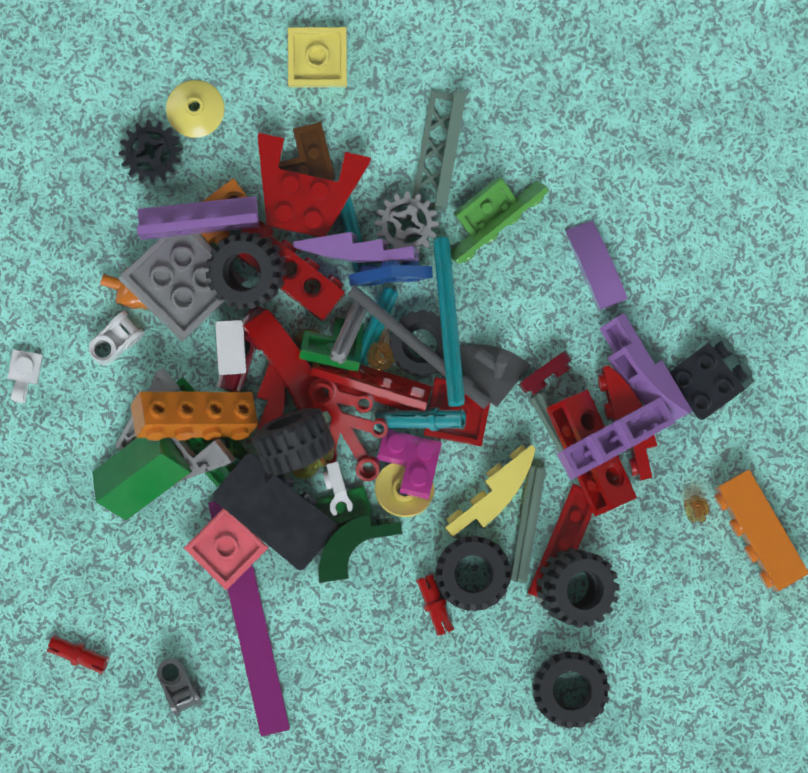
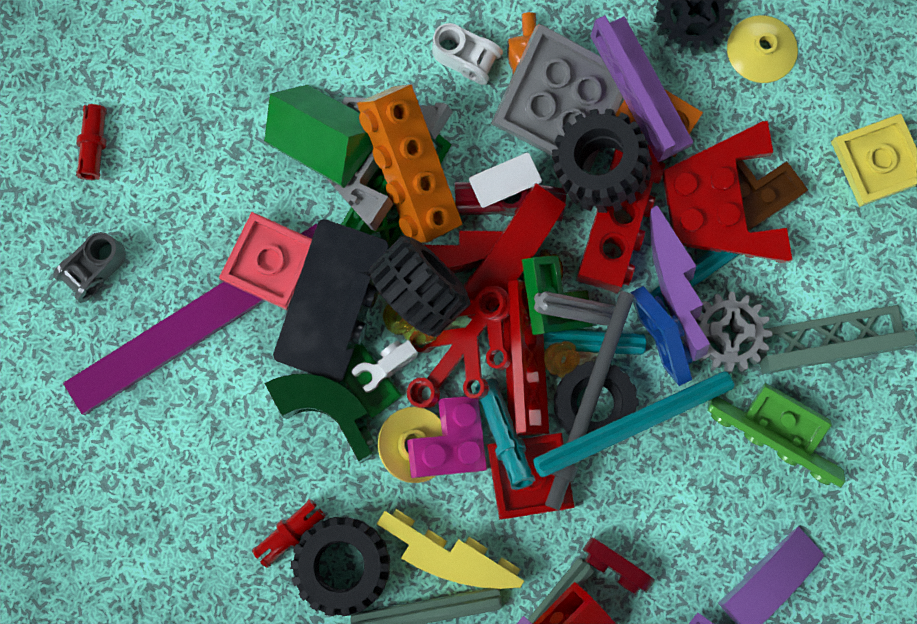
camera: 75 degrees right, 5 degrees down
dark grey shield [460,344,531,407] -> none

